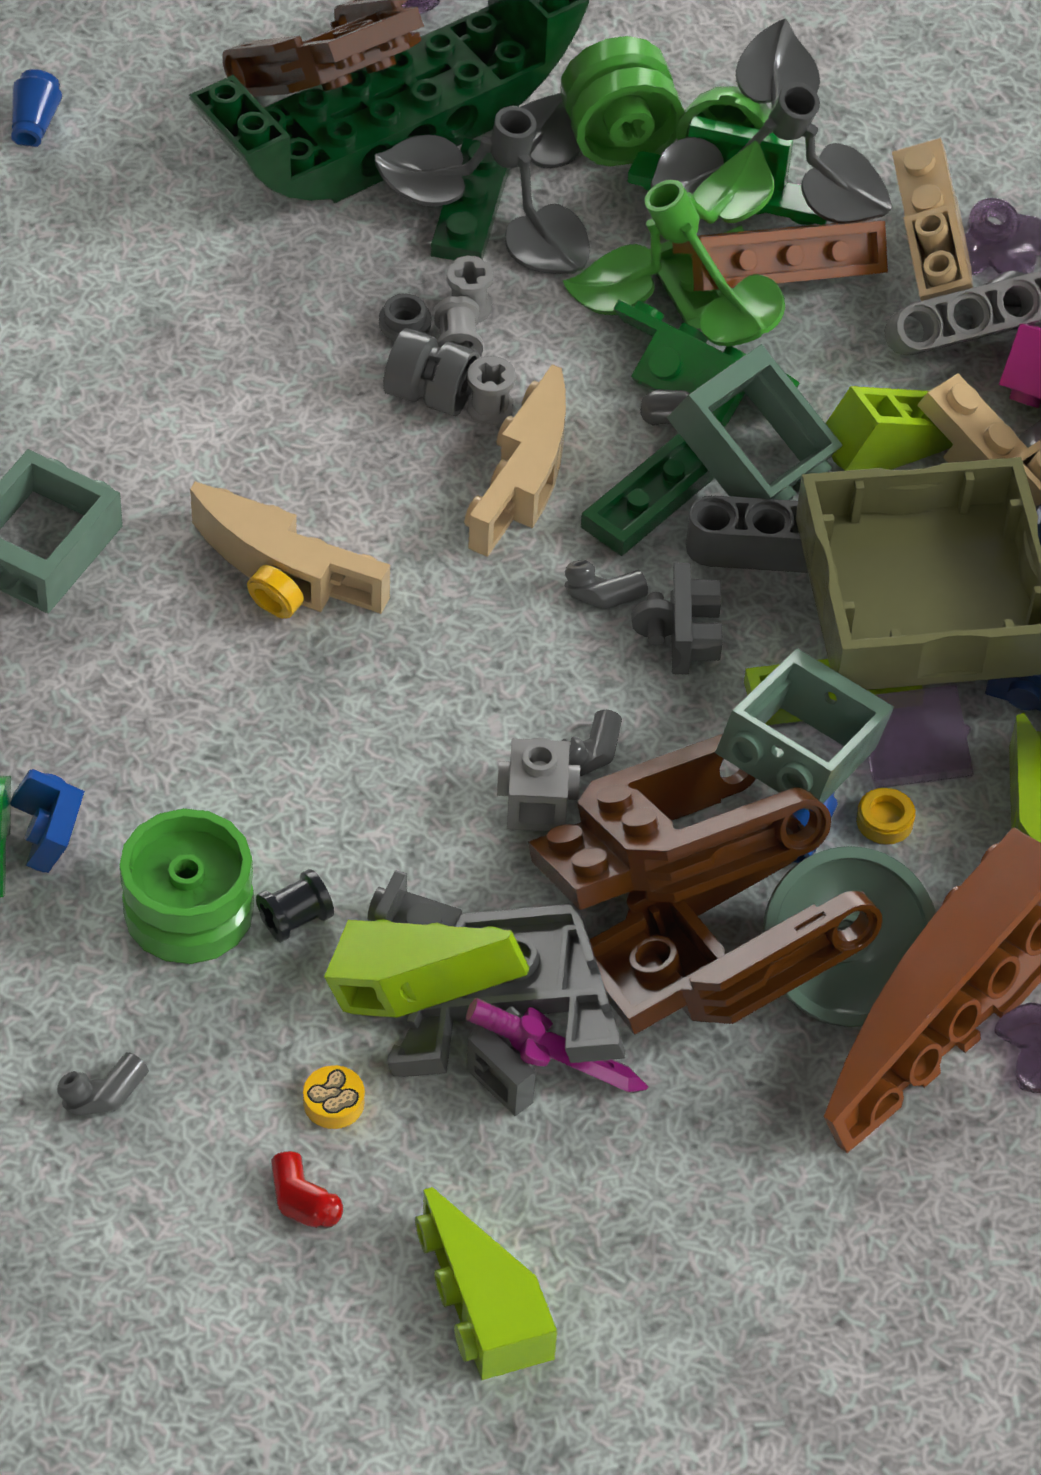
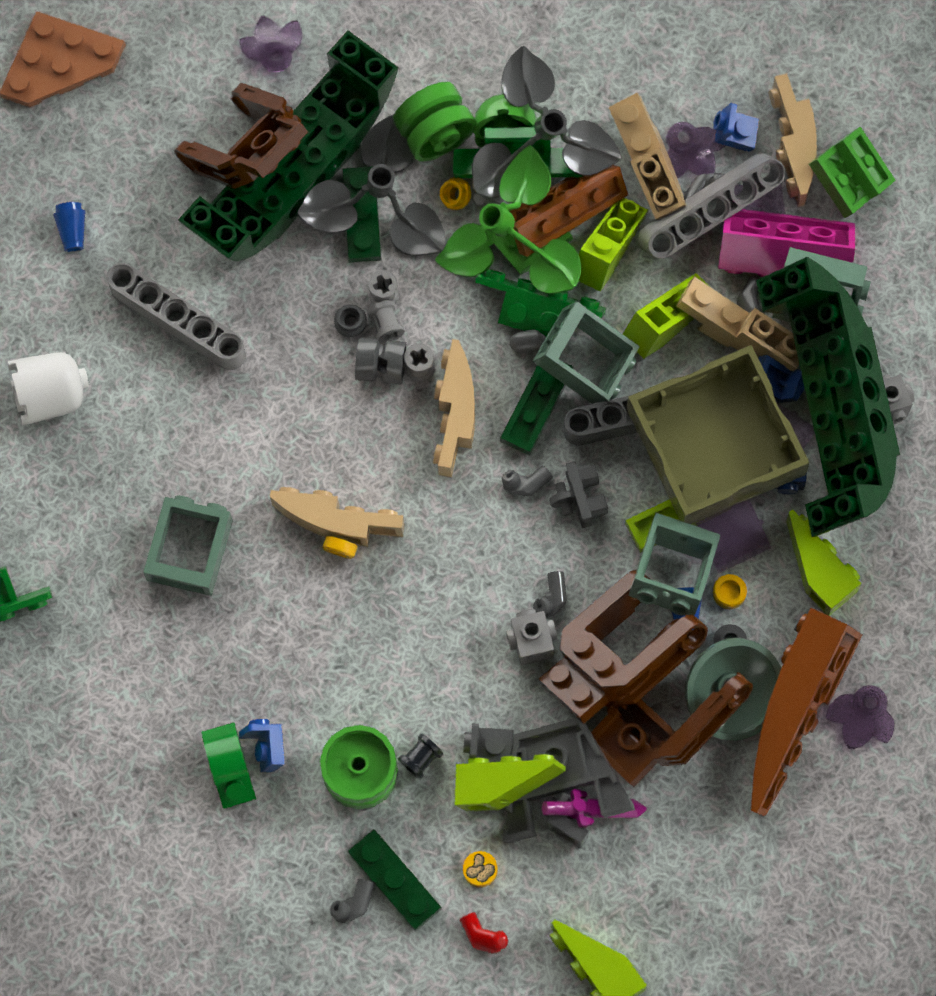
camera: 10 degrees left, 20 degrees up
none -> light grey beam [107,263,246,370]
none -> dark green plate [348,829,442,932]
none -> yellow plate [439,178,471,210]
none -> lime slope [579,198,649,291]

